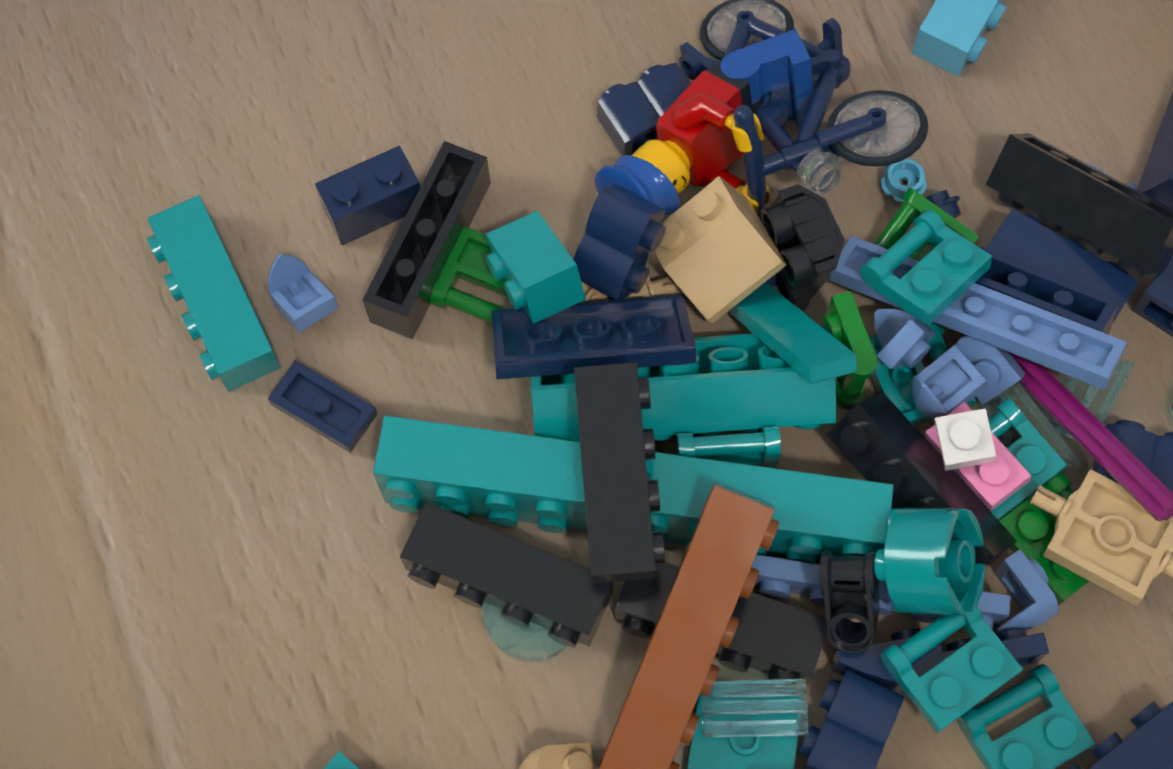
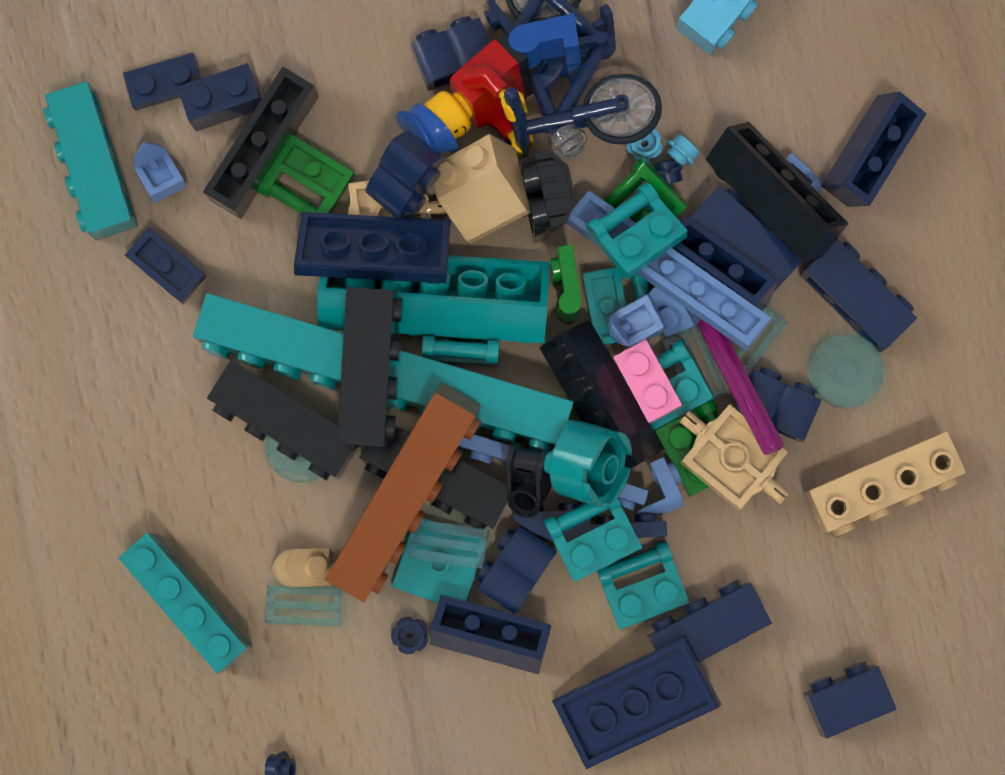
camera: 10 degrees right, 15 degrees up
teal brick [485,211,586,324] -> none
teal tile [728,283,857,384] -> none
medium blue plate [874,309,935,369] -> none
white plate [935,408,996,471] -> none
none -> dark blue plate [123,53,201,111]
none -> medium azure plate [666,134,700,166]

